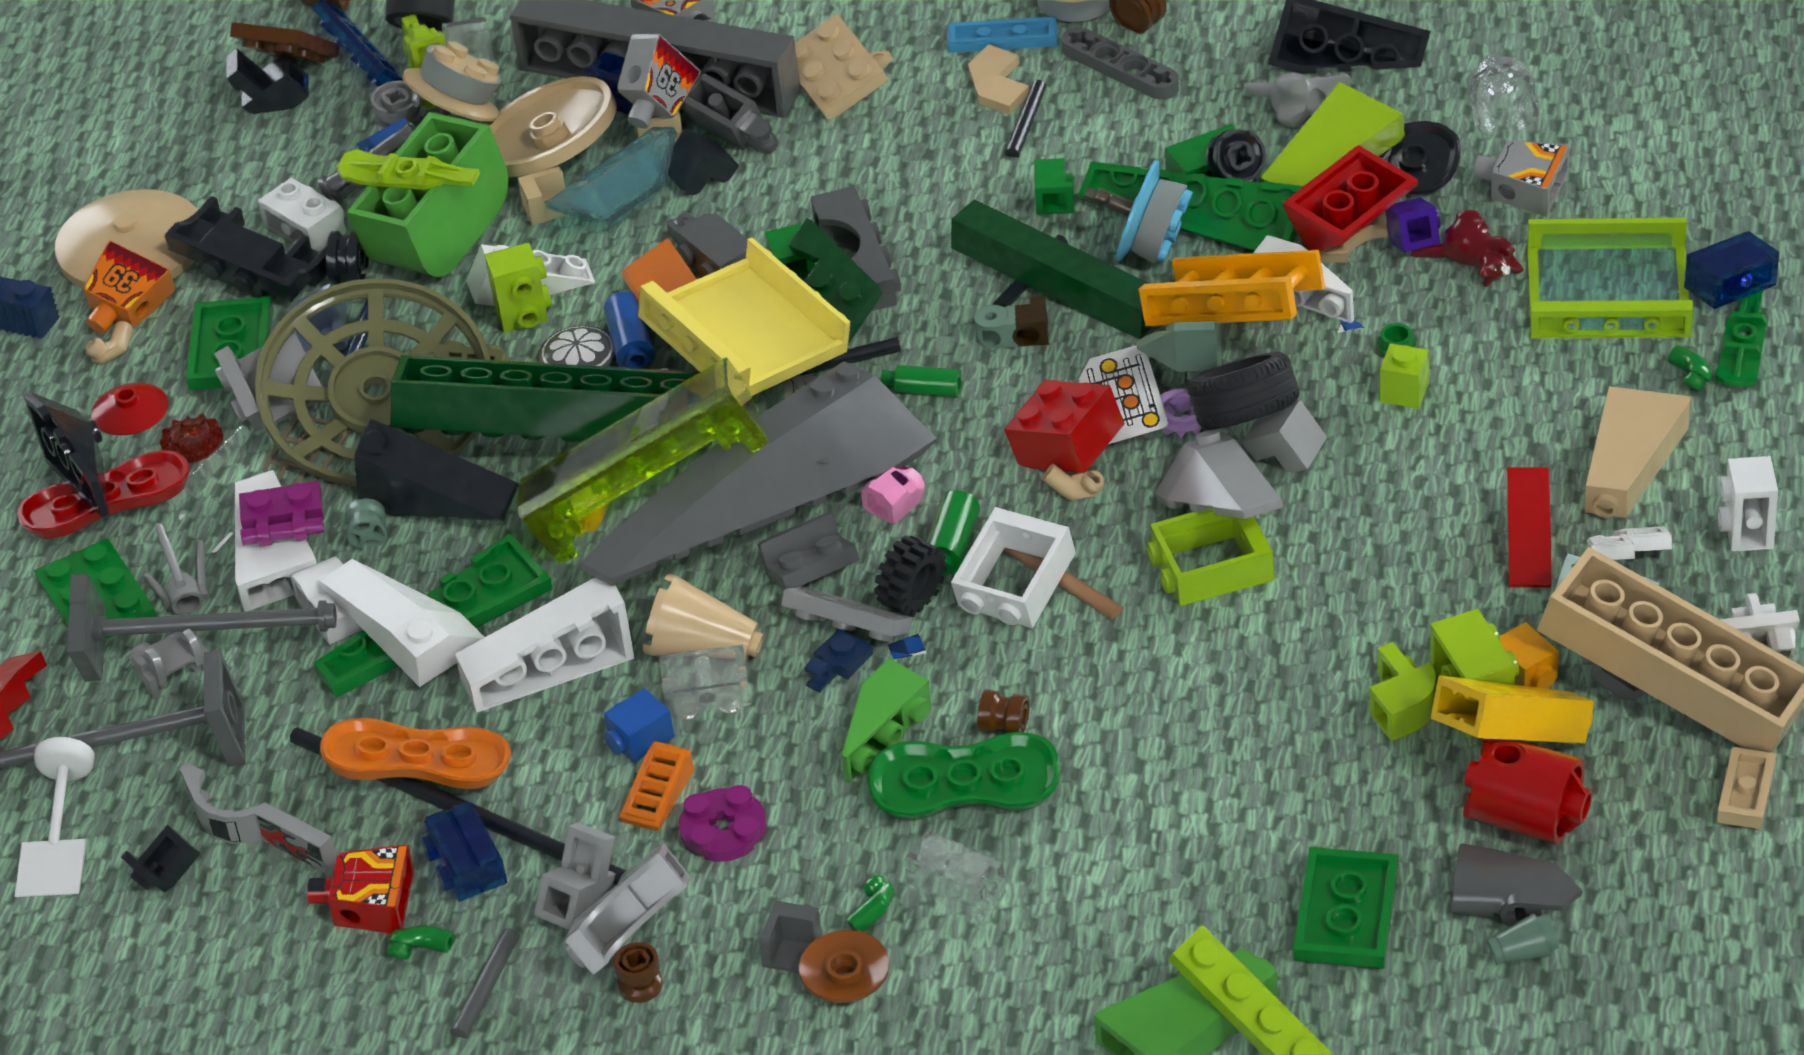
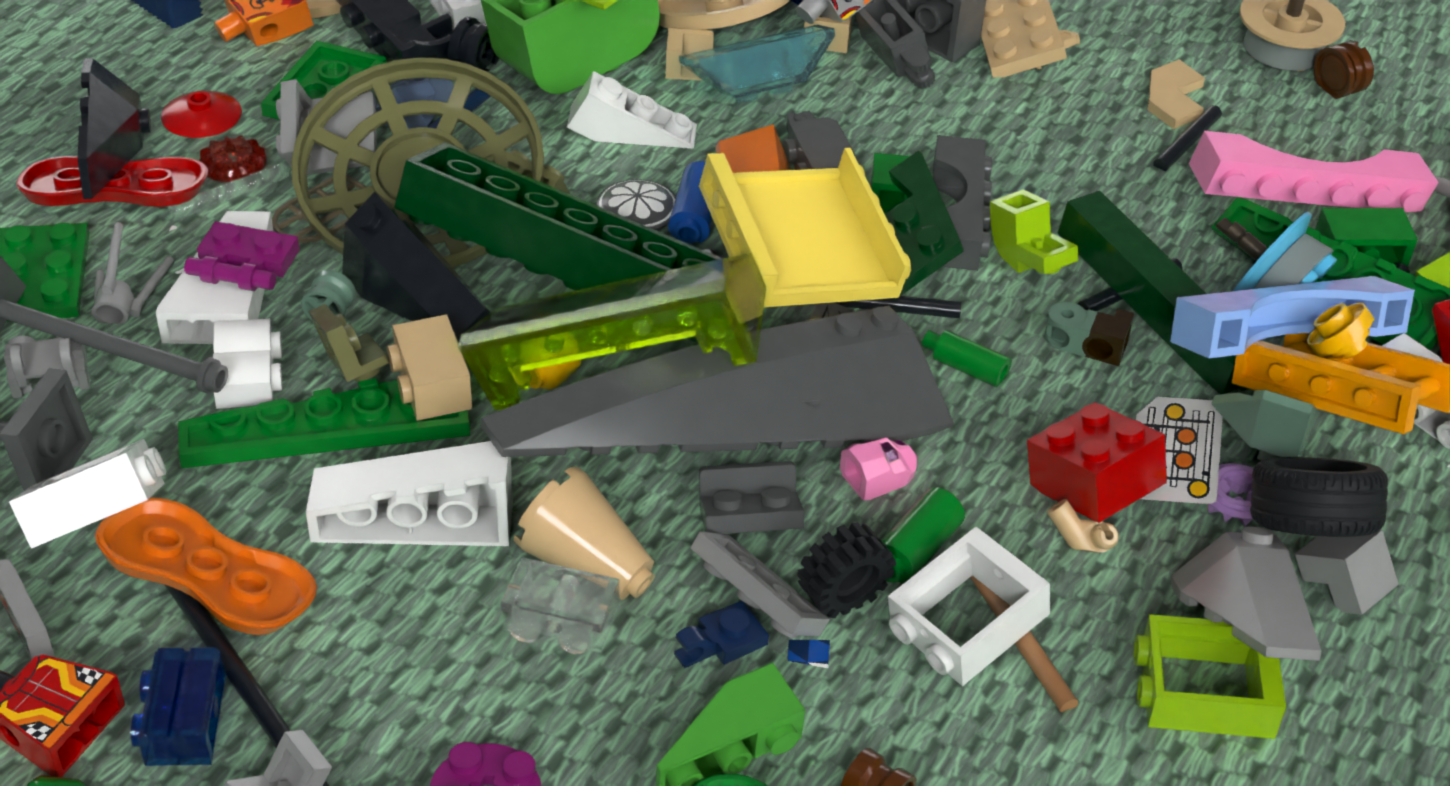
camera: 15 degrees right, 0 degrees up
tan arm [85,321,133,364] -> none
white wedge [319,559,485,687] -> none
lime brick [484,242,552,333] -> none
blue brick [604,688,674,763] -> none
orange slope [619,741,694,832] -> none
black piece [660,128,739,195] -> none
dark azure tile [948,17,1057,53] -> none
green brick [1034,158,1074,215] -> none
dark grey beam [1062,27,1179,100] -> none
black wheel [1205,129,1266,181] -> none
none -> white window [9,439,166,548]
none -> olive bracket [308,304,389,382]
none -> tan brick [387,314,472,421]
none -> lime brick [990,189,1078,274]
none -> light blue arch [1170,276,1415,359]
none -> bright pink arch [1189,131,1439,212]
none -> yellow plate [1307,302,1375,359]

